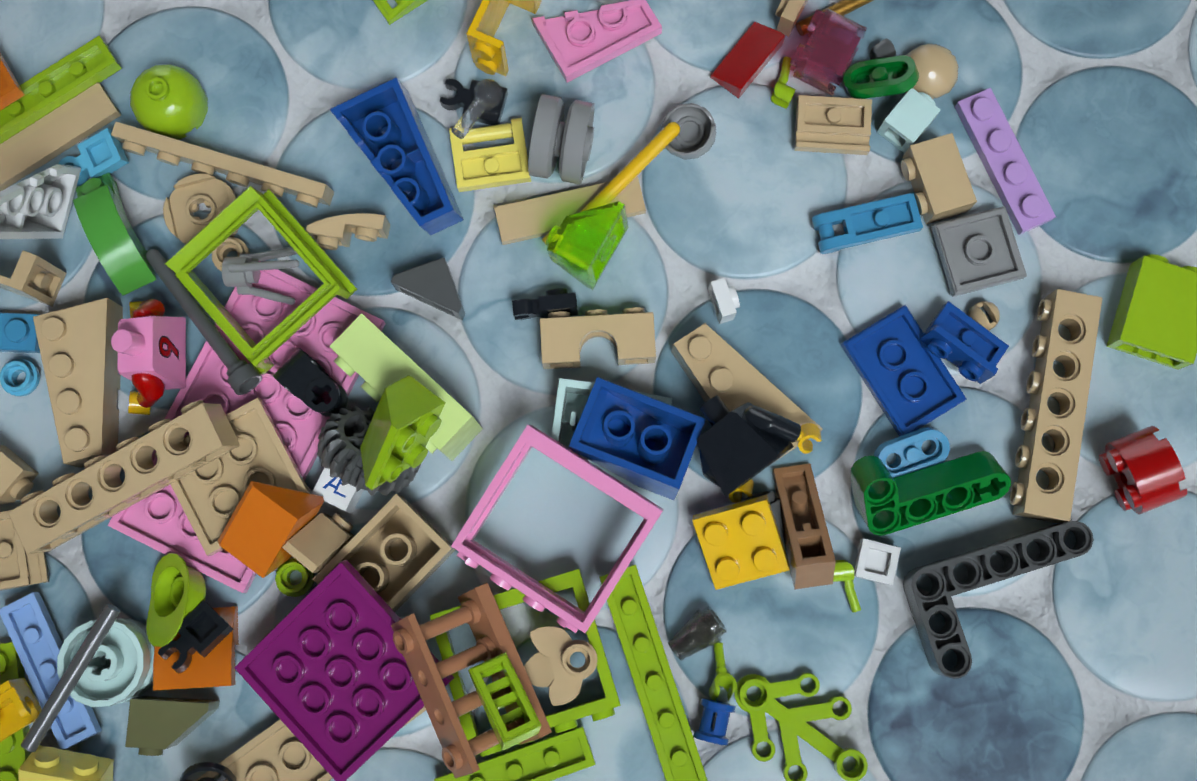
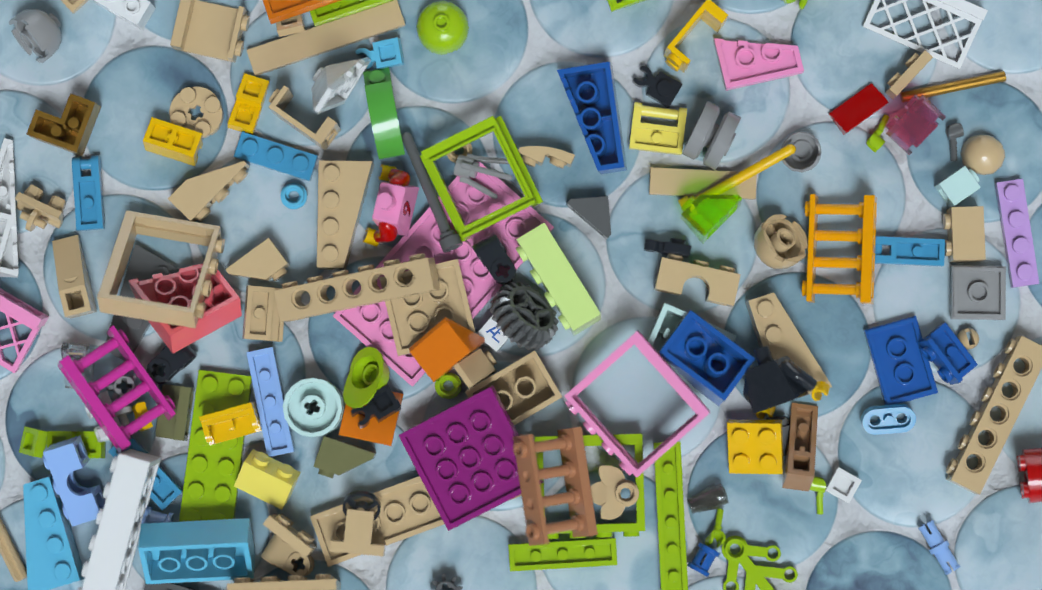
camera: 15 degrees right, 5 degrees up
dark grey bar [21,604,121,752] -> none
tan plate [111,121,334,208] -> none
tan plate [163,173,239,245] -> none
lime slope [360,375,446,491] -> none
clear bar [452,79,503,139] -> none
lime slope [468,652,542,750] -> none
white plate [708,277,740,324] -> none
tan plate [794,95,872,155] -> none
green plate [843,55,919,99] -> none
green beam [850,451,1011,536] -> none
dark grey beam [903,521,1094,679] -> none
none -> tan cylinder [754,214,808,269]
none -> light orange fence [802,194,877,304]
none -> light blue pin [918,520,961,575]

